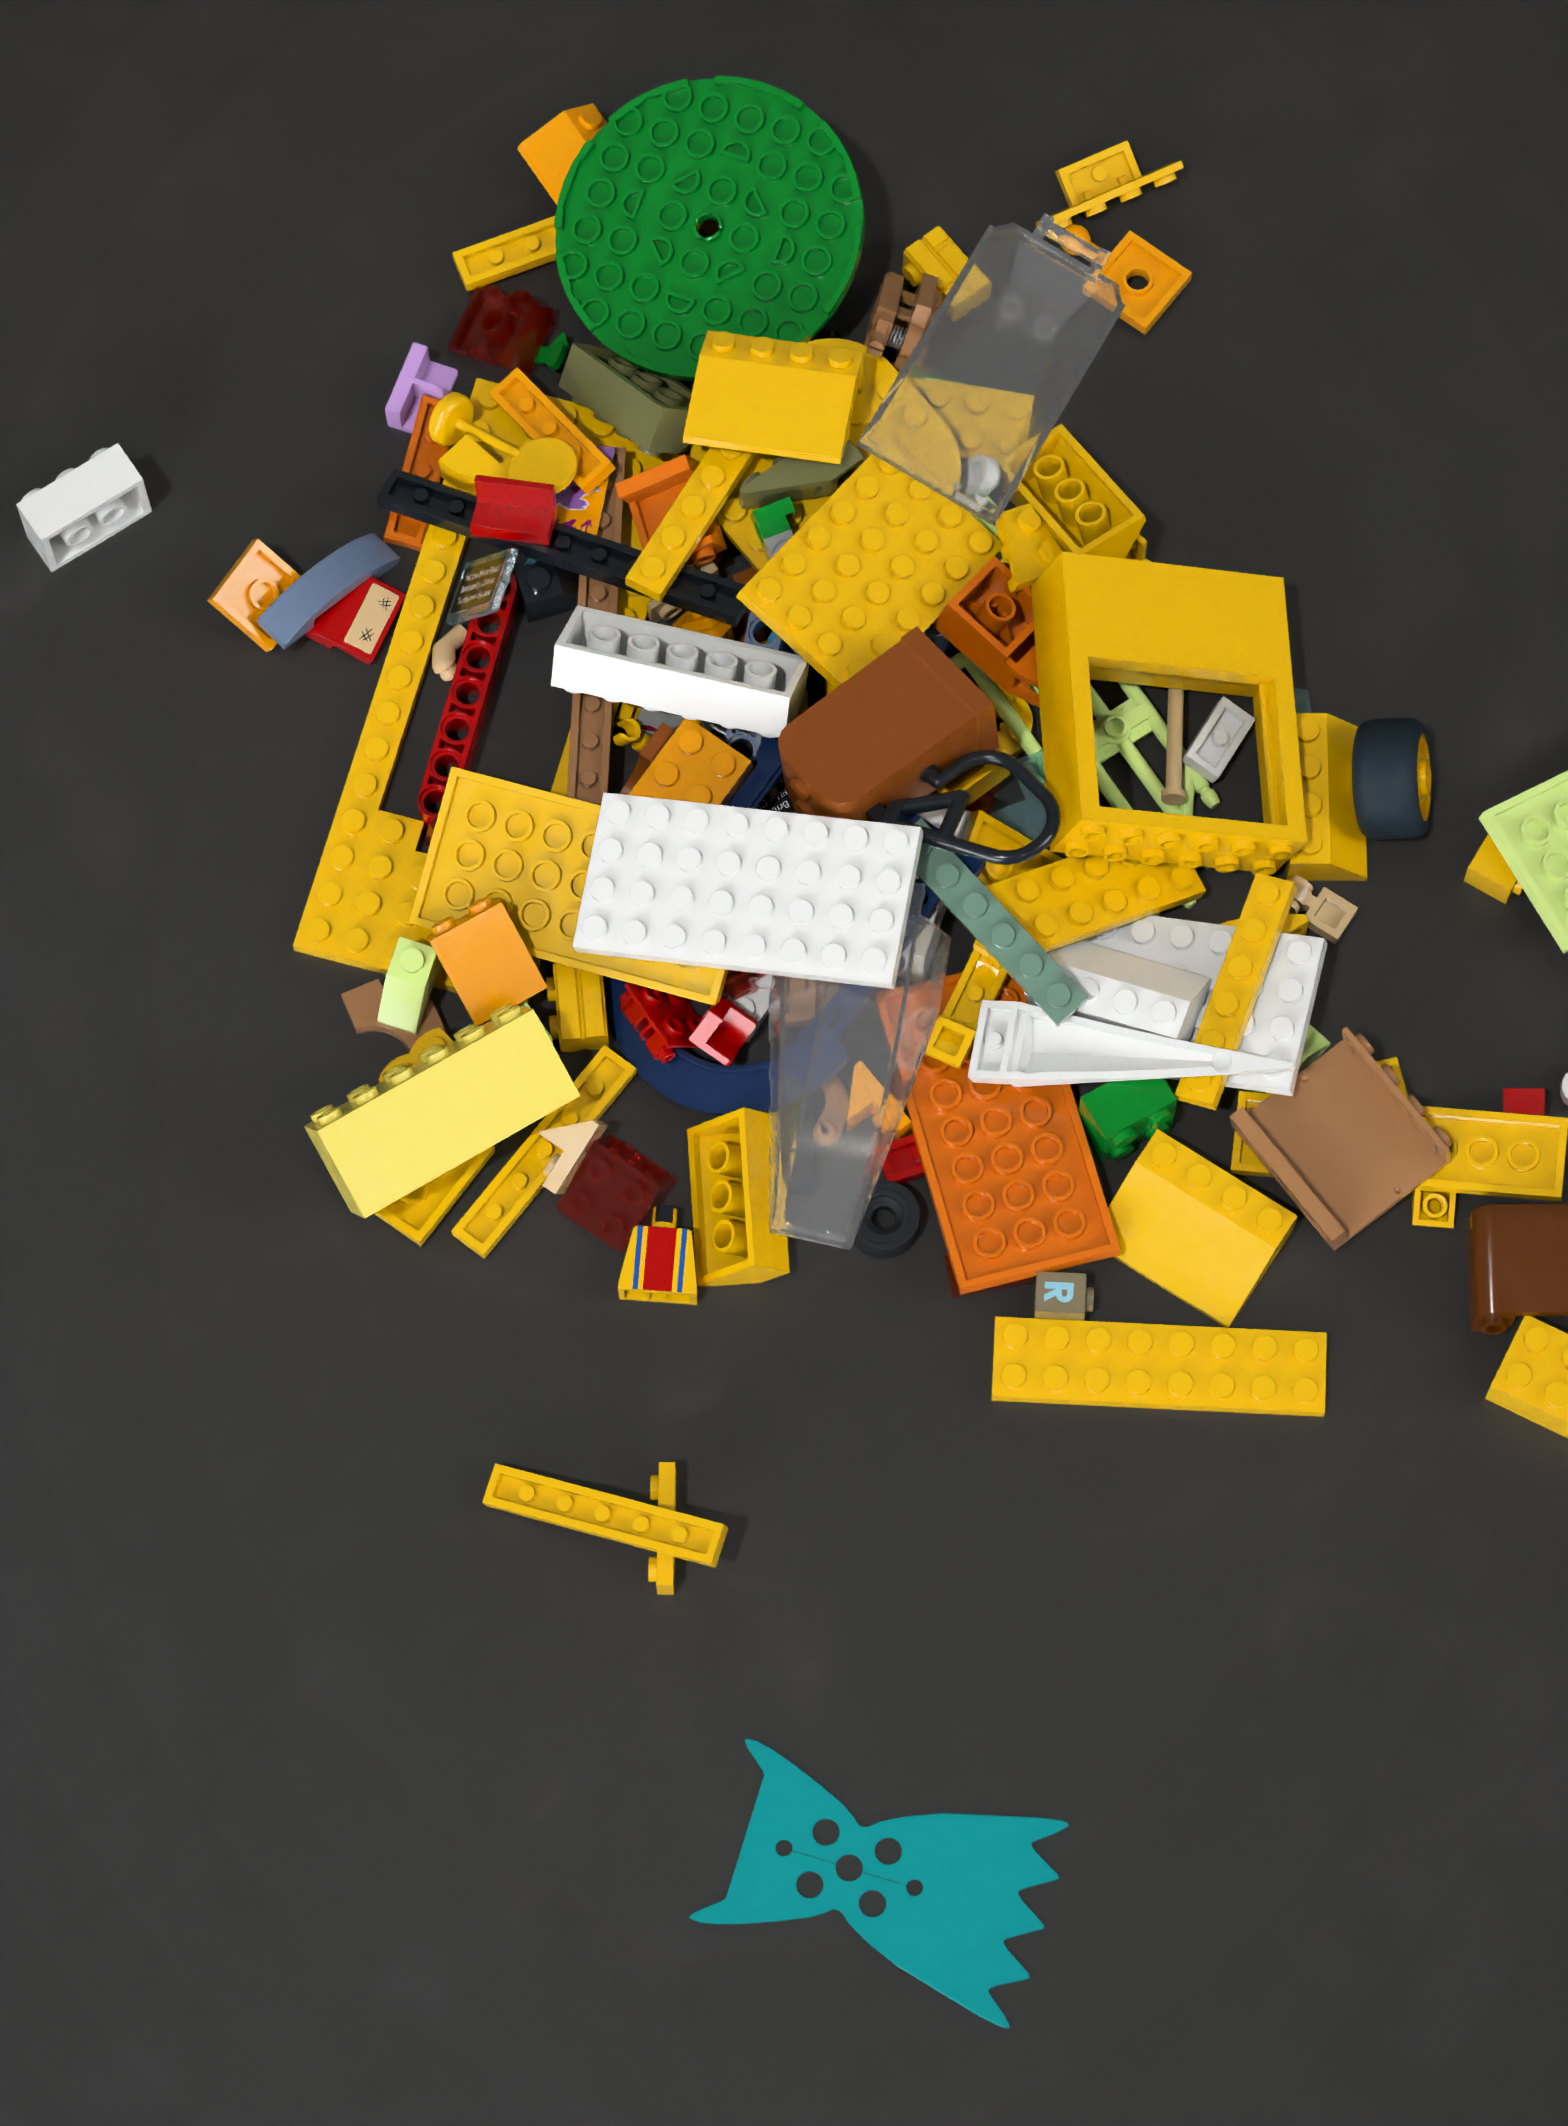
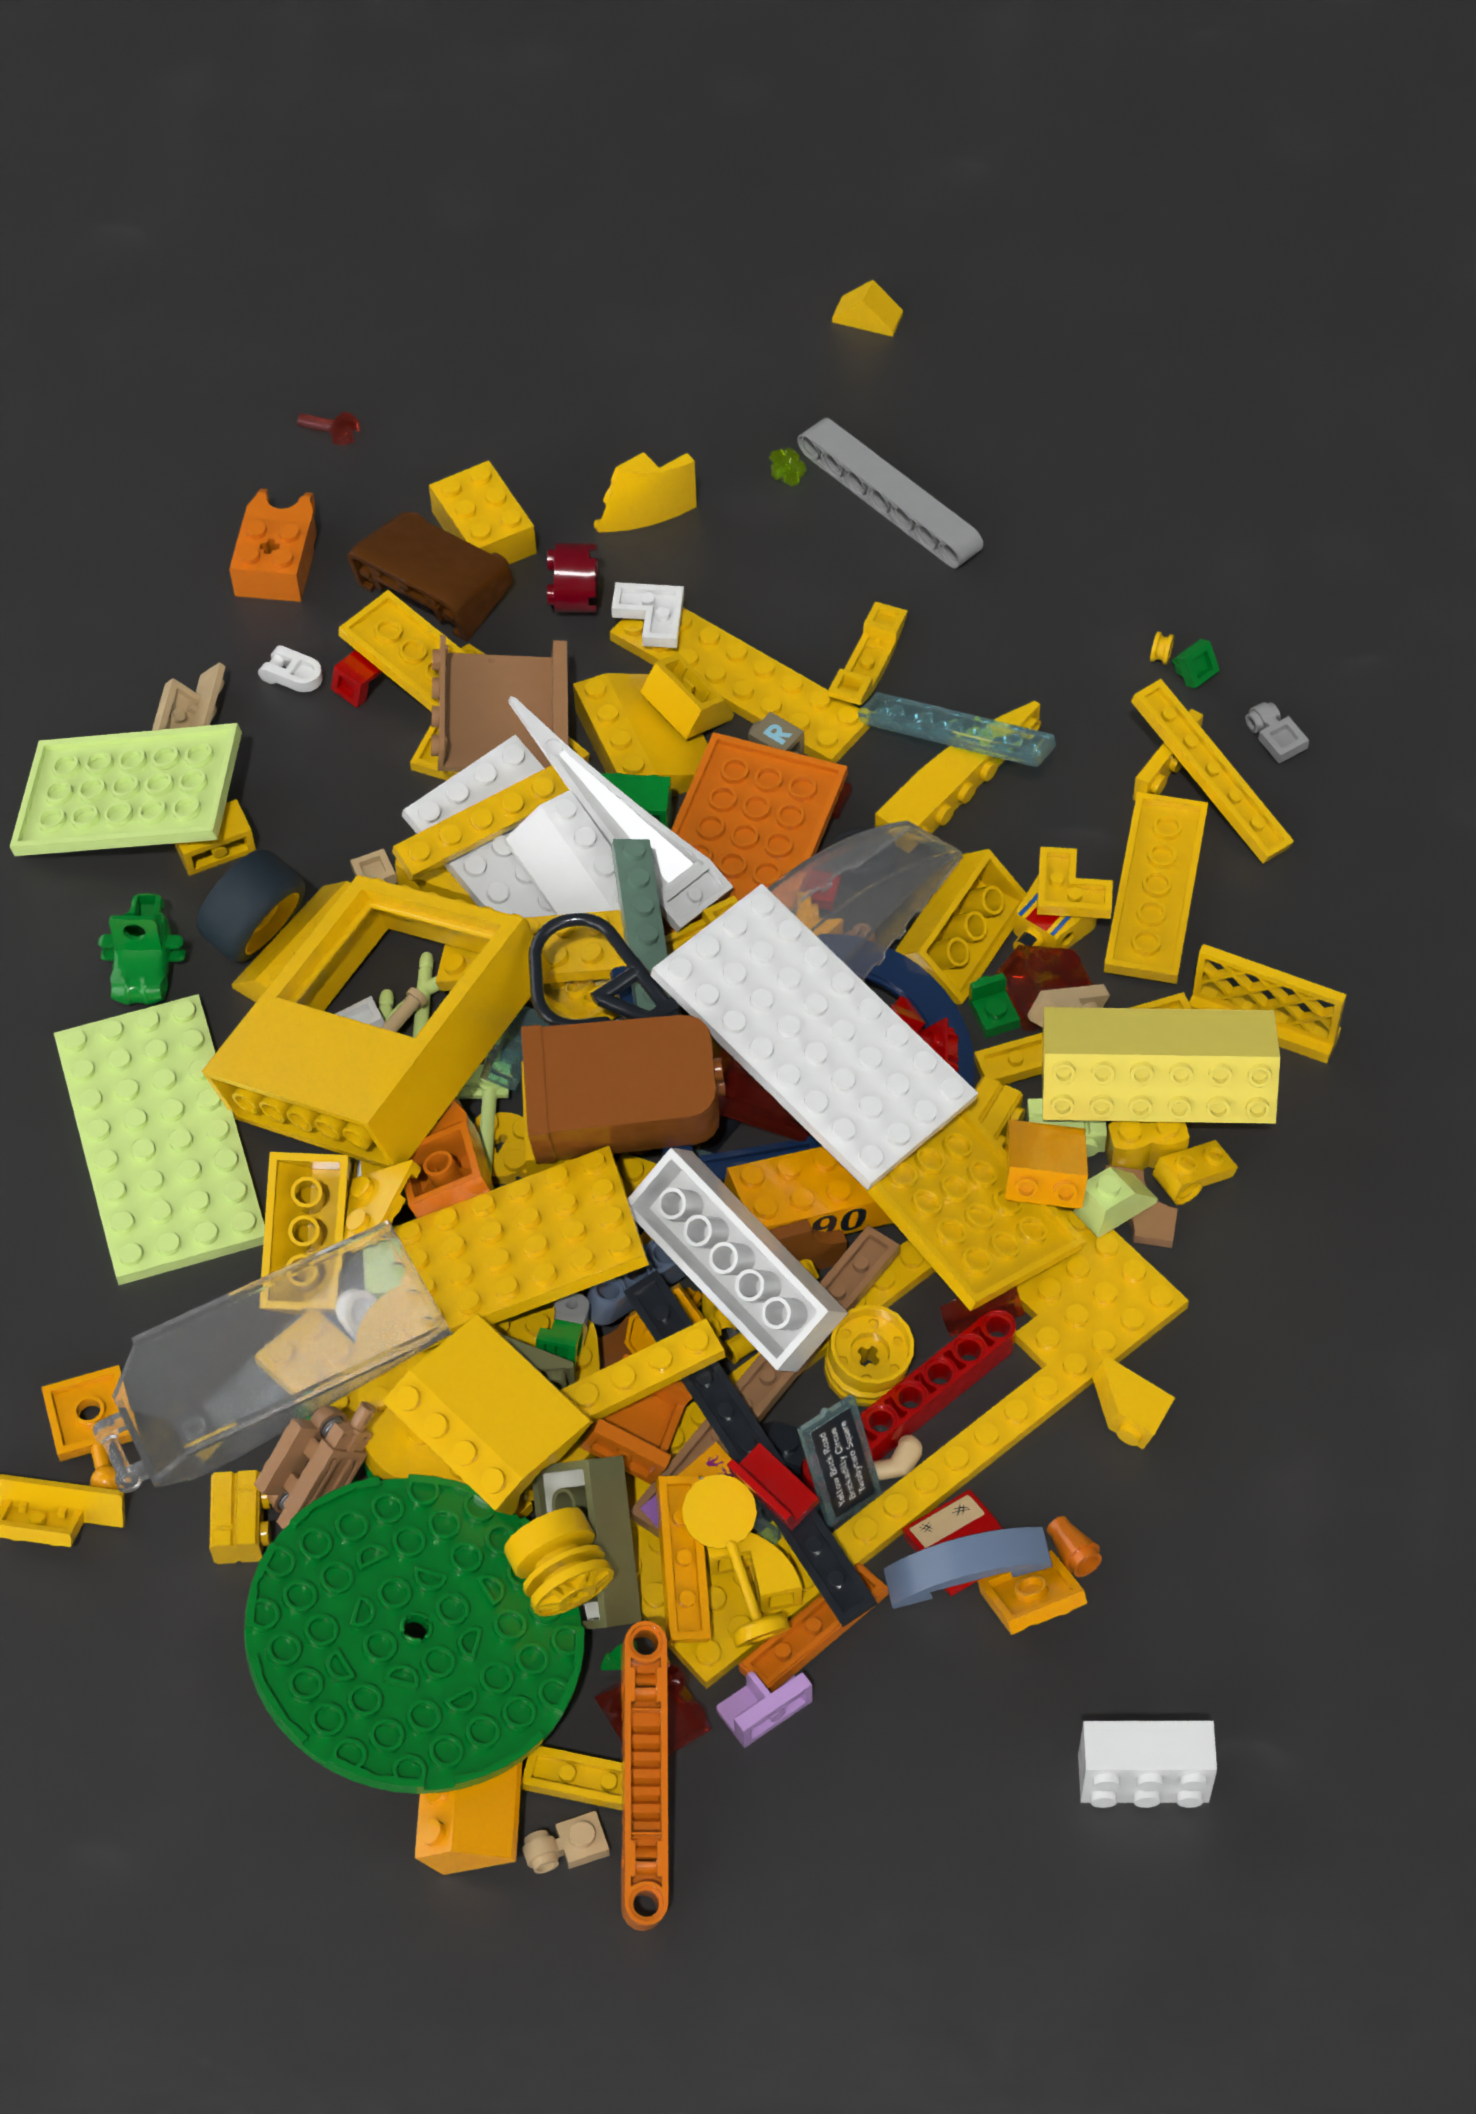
camera: 145 degrees left, 15 degrees down
teal piece [689,1739,1069,2029] -> none
none -> yellowish green plate [54,994,265,1285]
none -> green piece [98,893,186,1006]
none -> yellow wheel [504,1507,614,1616]
none -> tan plate [522,1811,610,1874]
none -> dark red brick [547,543,598,613]
none -> yellow slope [594,452,697,532]
none -> white plate [611,582,684,648]
none -> orange gear [621,1621,668,1931]
none -> yellow slope [640,653,734,739]
none -> clear neon green plant [769,447,806,487]
none -> light grey beam [797,418,983,568]
none -> yellow wheel [824,1305,914,1407]
none -> yellow slope [827,601,908,705]
none -> yellow slope [832,280,903,337]
none -> clear light blue plate [858,692,1056,767]
none -> yellow slope [875,701,1041,857]
none -> green bracket [968,973,1020,1039]
none -> yellow plate [1037,847,1113,919]
none -> orange cone [1047,1516,1102,1577]
none -> yellow slope [1092,1356,1175,1449]
none -> yellow plate [1103,791,1208,984]
none -> yellow bush [1150,631,1175,665]
none -> yellow plate [1152,1140,1238,1205]
none -> green tile [1172,639,1220,688]
none -> yellow fence [1189,944,1347,1064]
none -> light grey plate [1245,702,1309,763]

